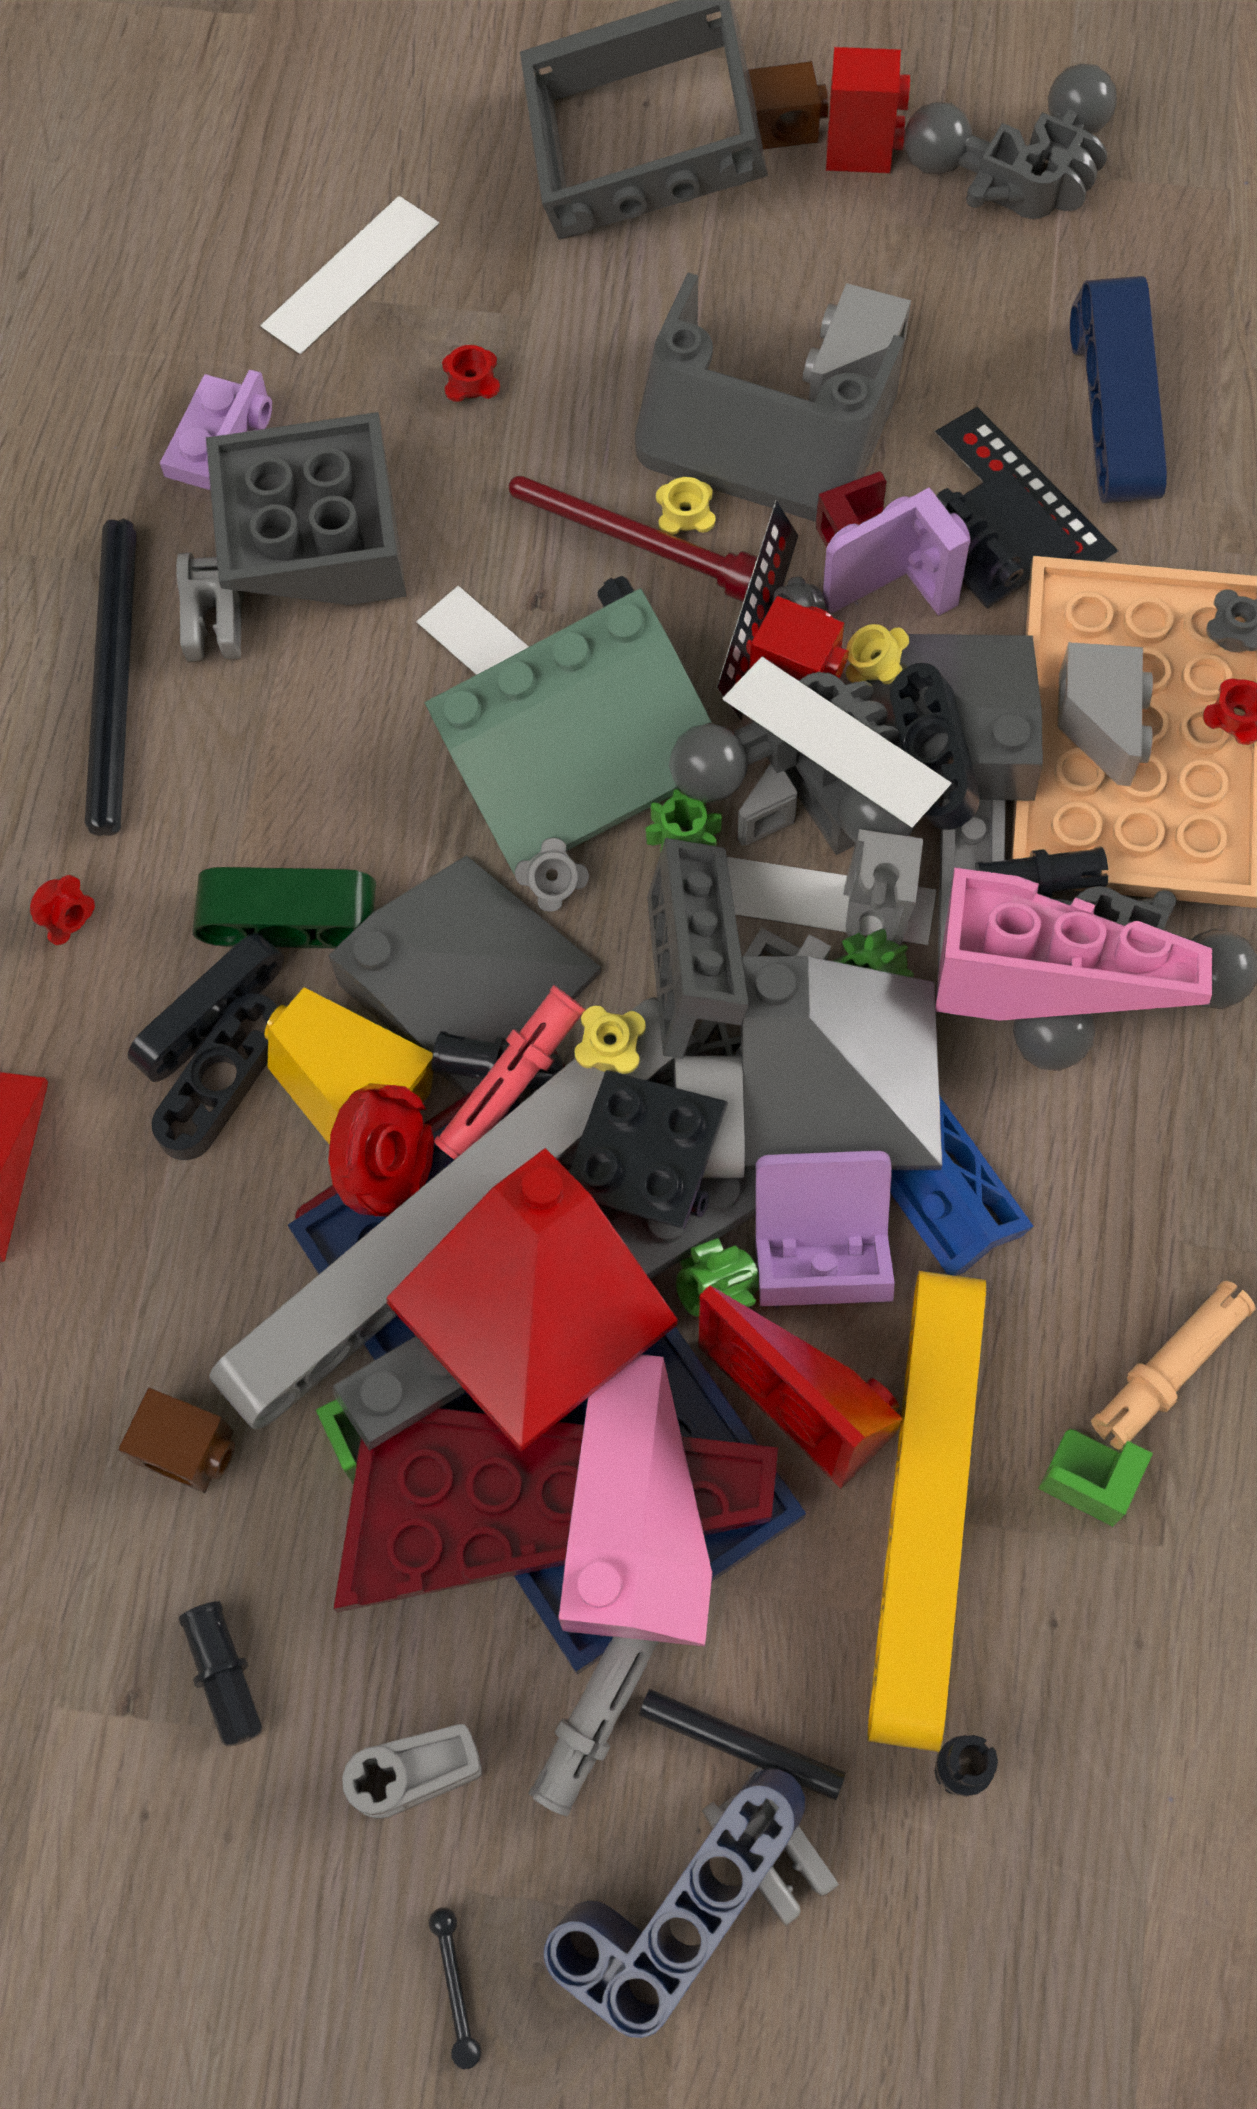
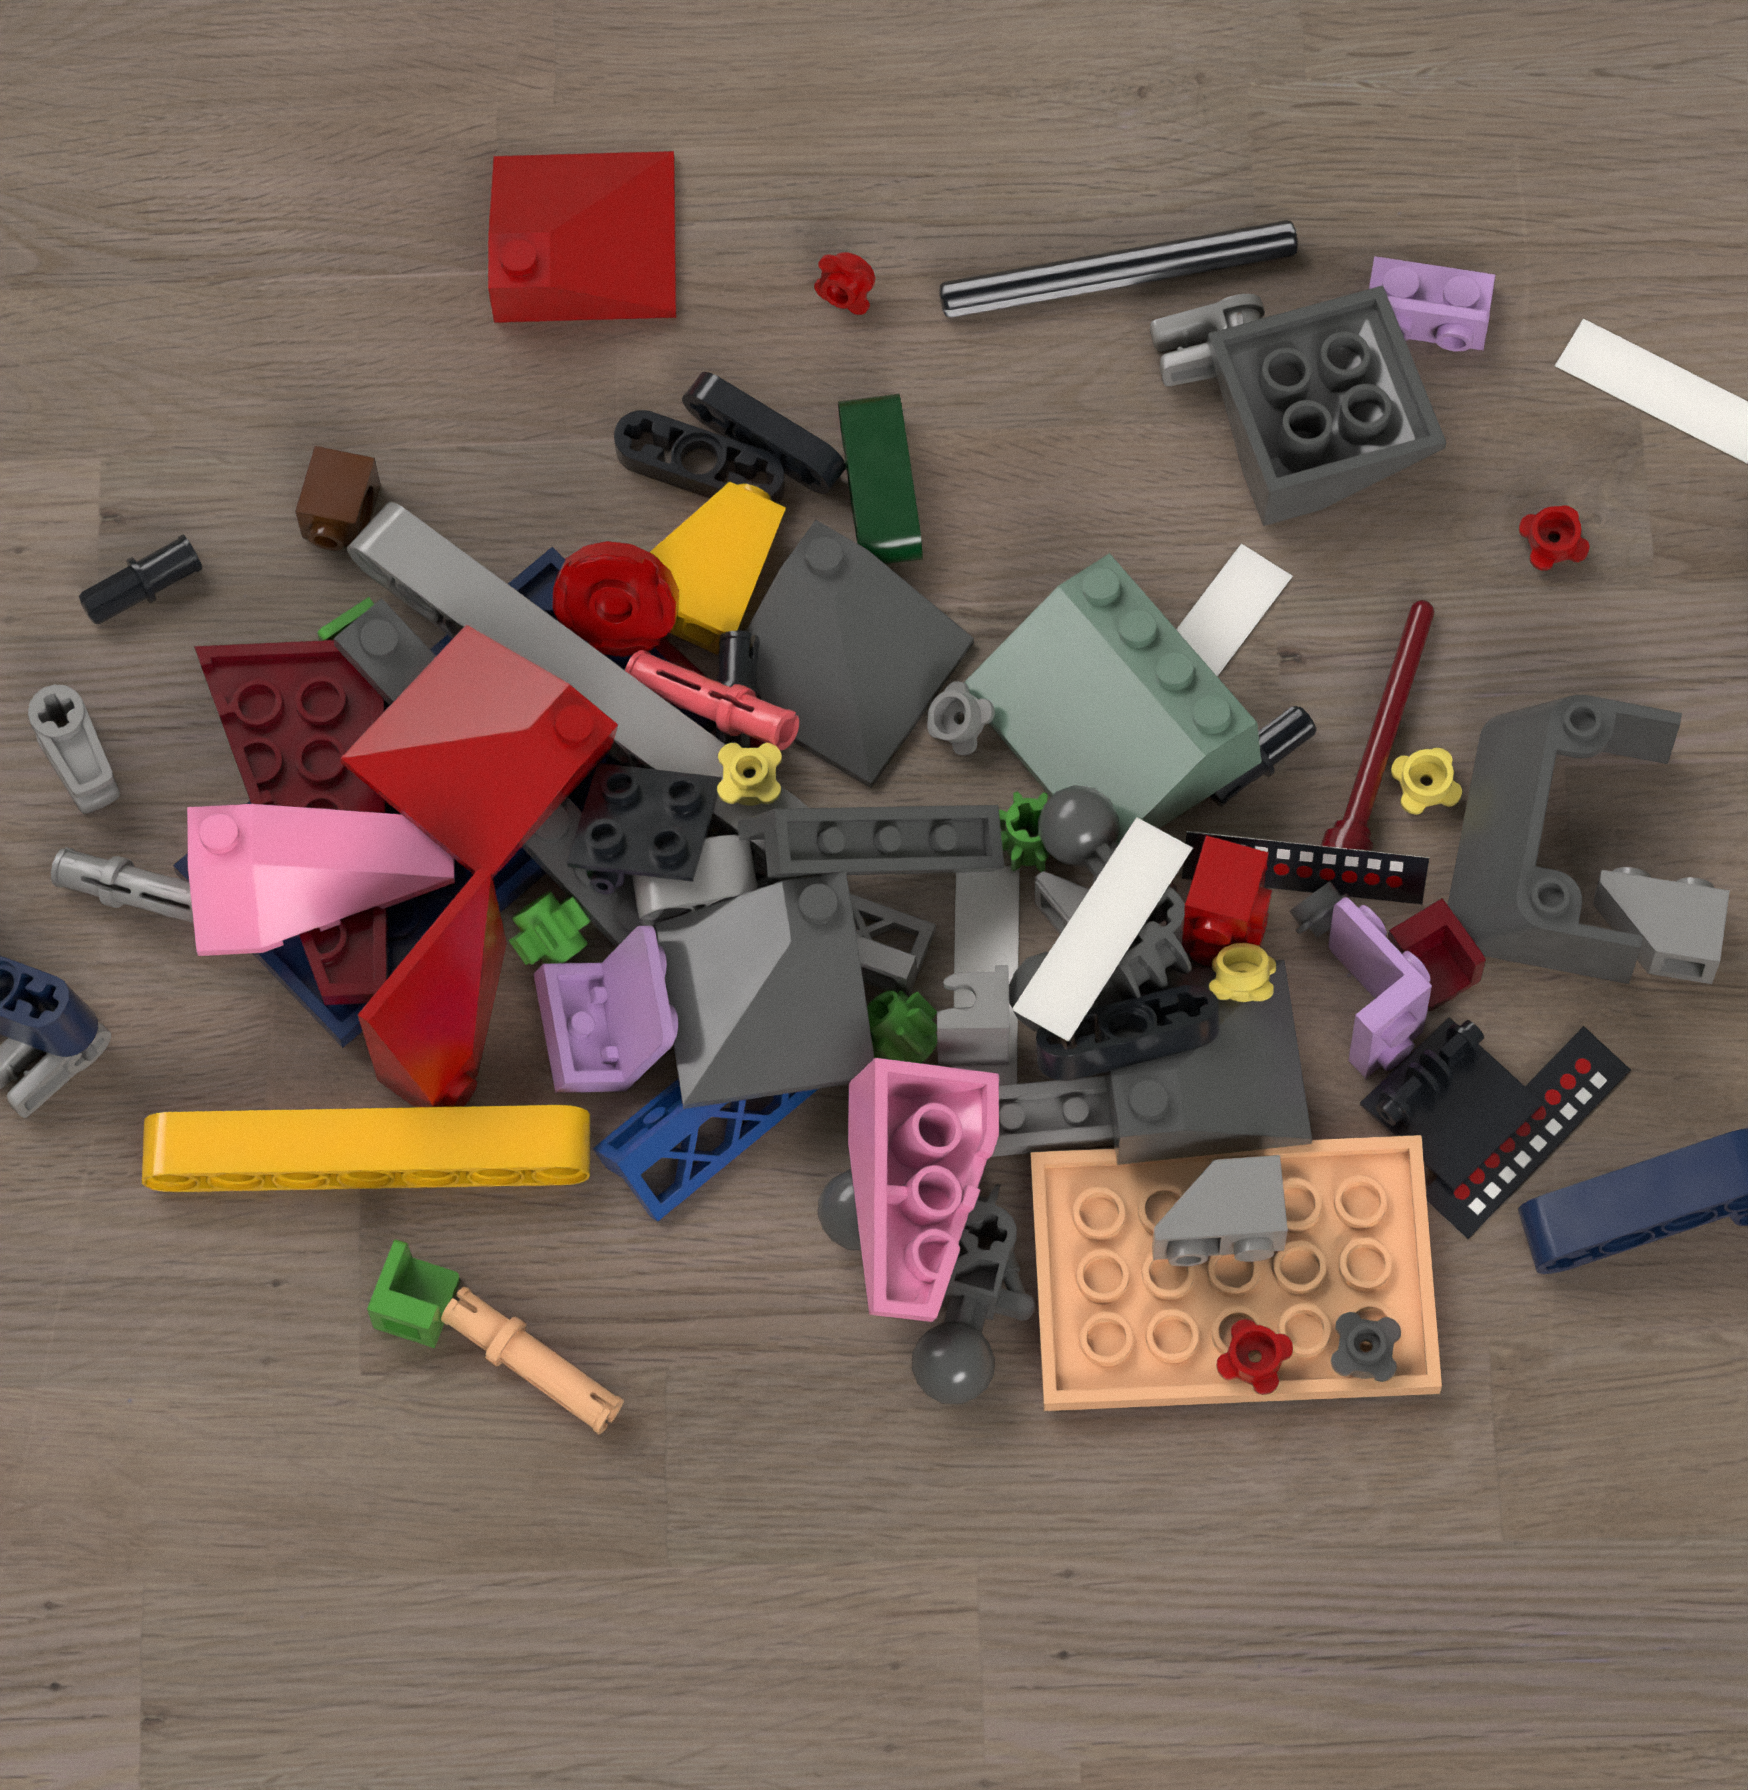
camera: 80 degrees right, 0 degrees up
black bar [639,1689,846,1800] -> none
black pin [934,1735,998,1797] -> none
black pin [975,846,1108,898] -> none

